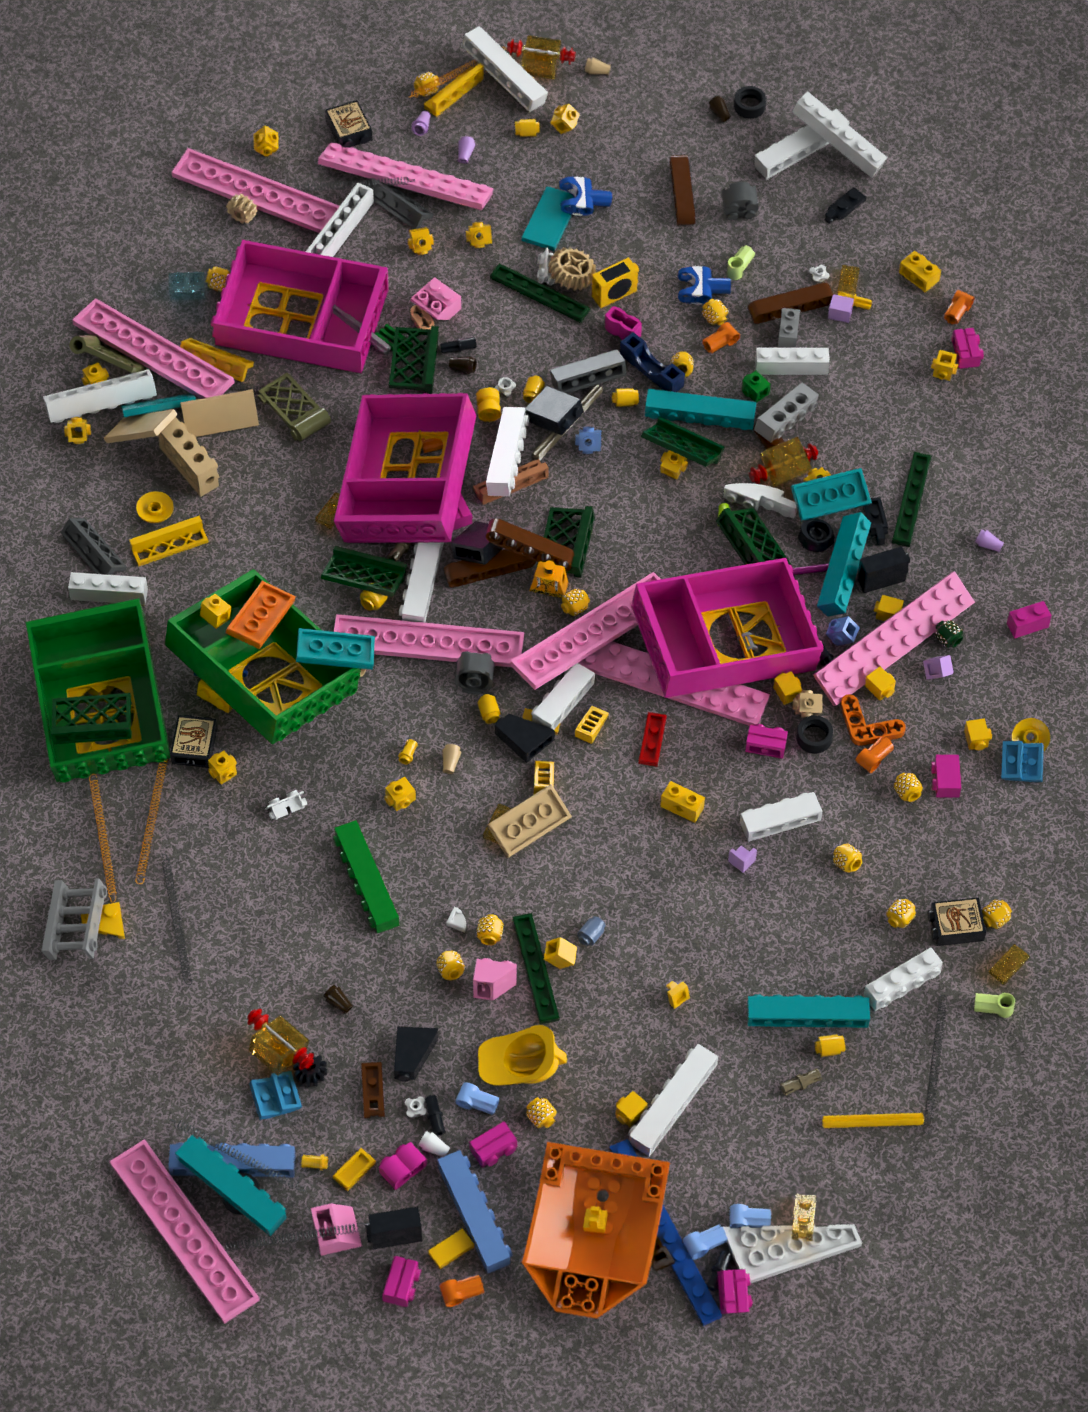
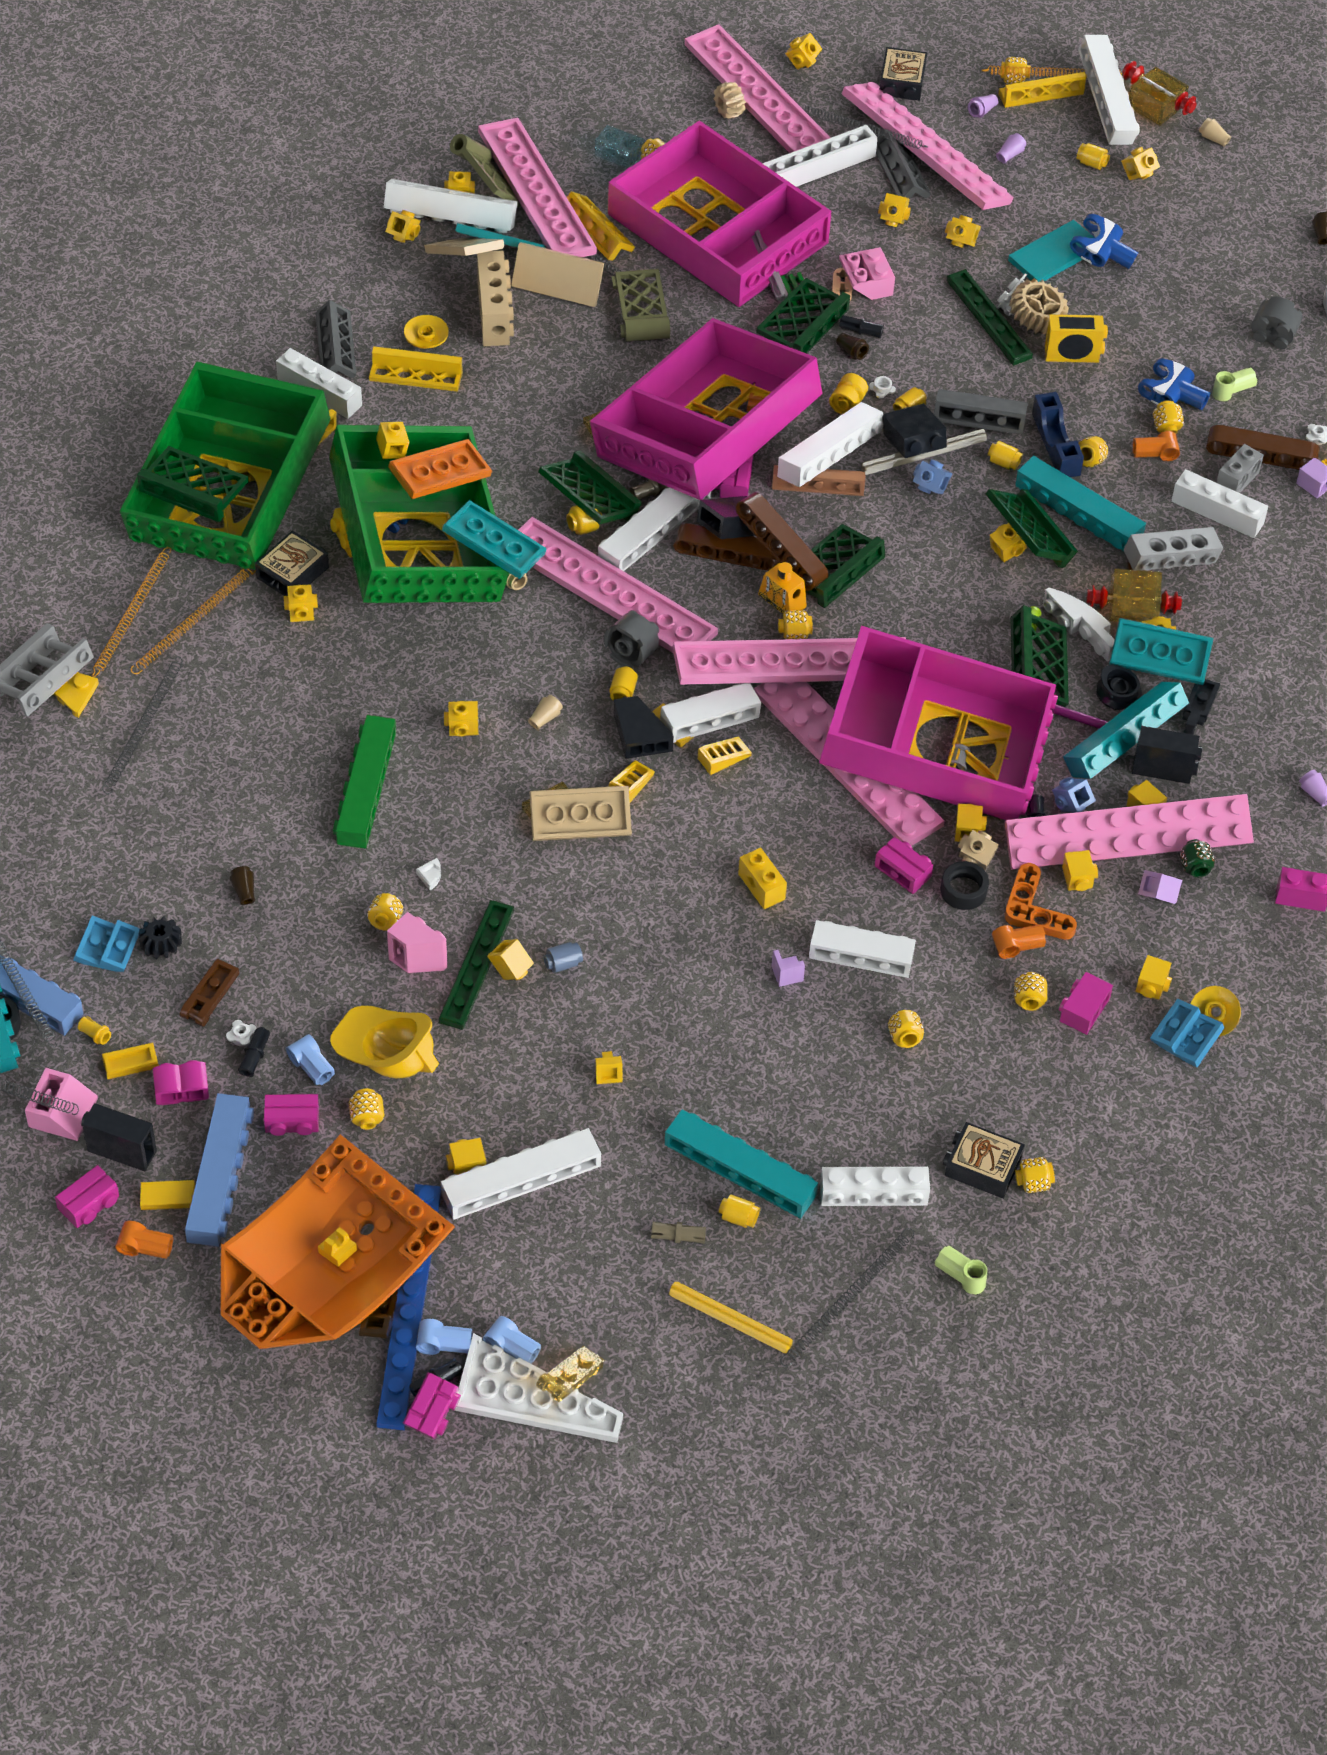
camera: 30 degrees right, 5 degrees down
clear yellow brick [247,1009,314,1076] -> none
white hinge [265,790,307,820] -> none
black slope [394,1026,438,1082] -> none
yellow pin [398,739,418,765] -> none
white cone [419,1131,450,1157] -> none
yellow head [476,914,504,945] -> none
dark pink brick [605,306,642,340] -> none
red tile [638,712,667,767] -> none
reddish brown beam [670,154,695,226] -> none
green brick [742,371,771,403] -> none
yellow head [886,899,916,928] -> none
dark green tile [892,452,932,547] -> none
clear yellow plate [989,944,1030,985] -> none

